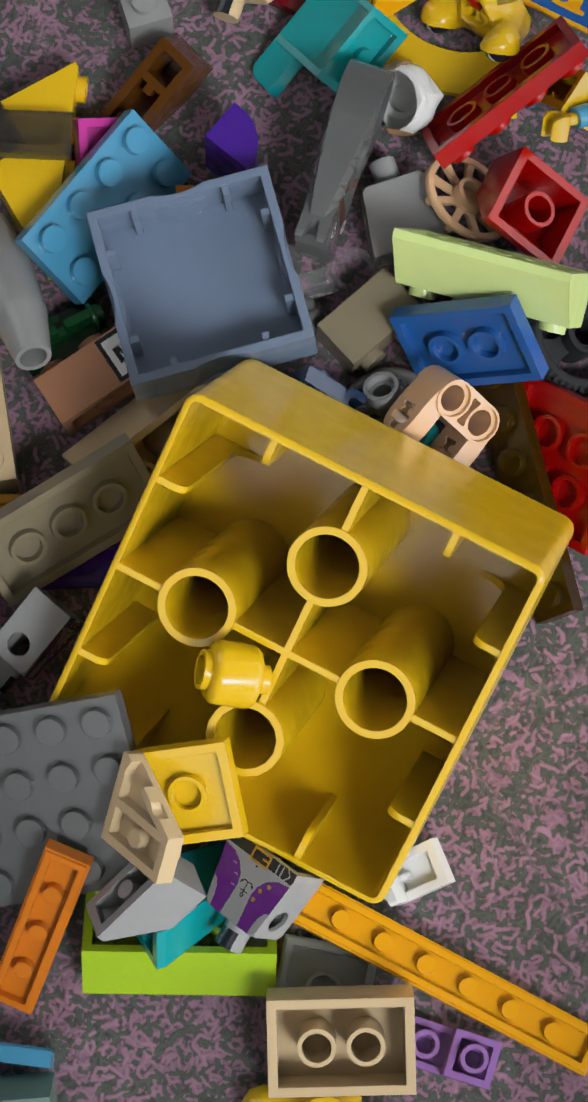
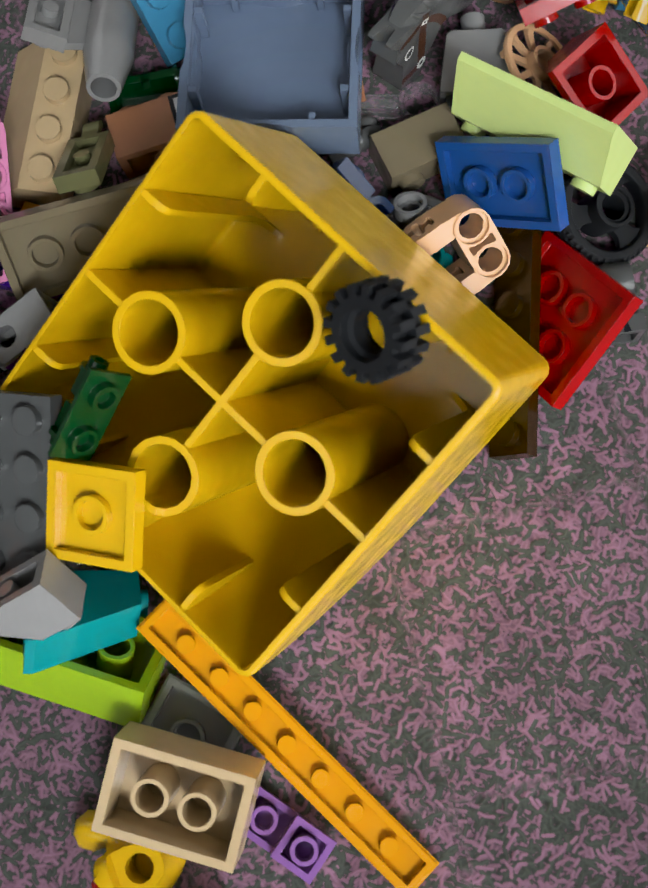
camera: 25 degrees right, 0 degrees up
tan wing [101,751,184,884] -> none
yellow head [194,639,272,709] -> none
torso [206,837,324,954] -> none
white bracket [384,838,456,907] -> none
none -> dark green hinge [47,355,132,461]
none -> olive plate [52,120,115,194]
none -> black tyre [323,275,431,385]

